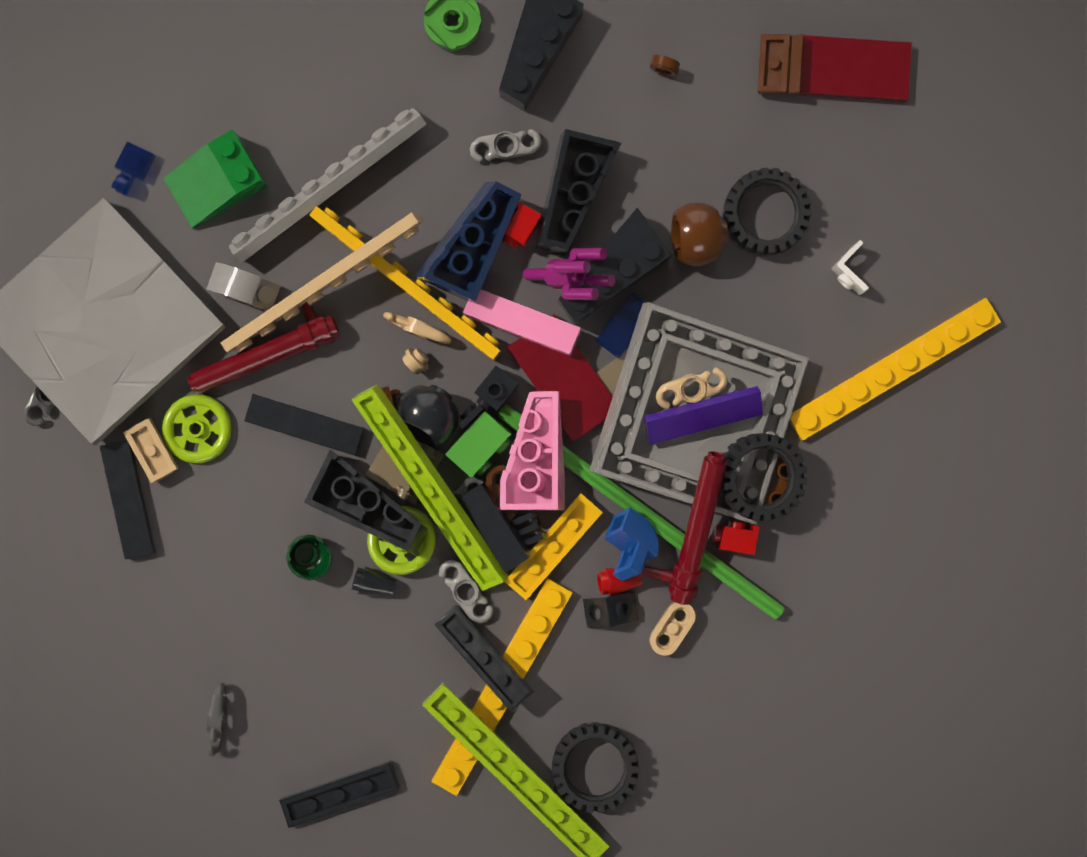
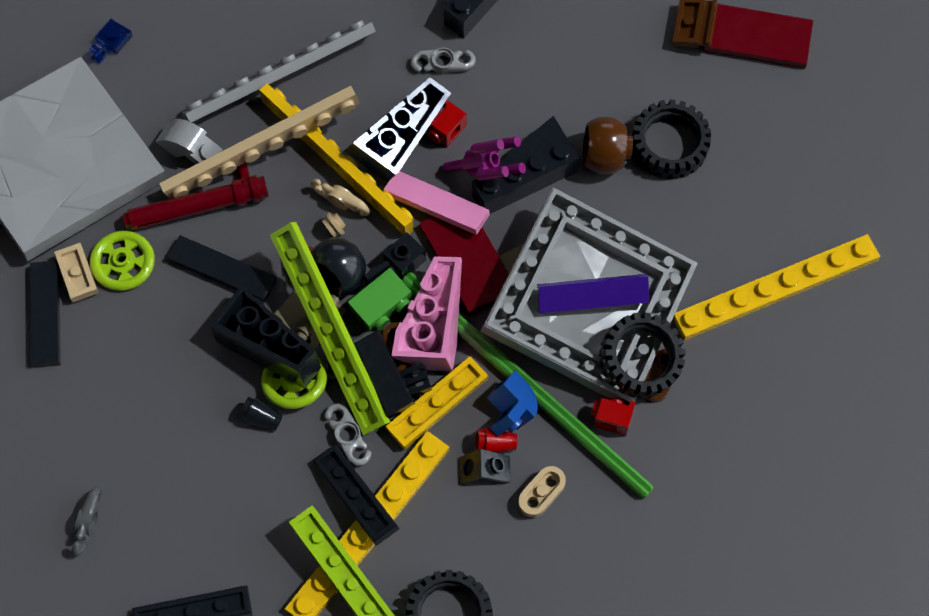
camera: 10 degrees right, 20 degrees down
green slope [163,129,268,229] -> none
dark green hair [286,534,333,581] -> none
black wedge [535,129,622,254] -> none
clear blue slope [596,292,646,359] -> none
dark red cylinder [641,451,727,605] -> none
reddish brown tile [650,55,680,76] -> none
tan piece [656,367,727,409] -> none
white bracket [831,240,869,295] -> none

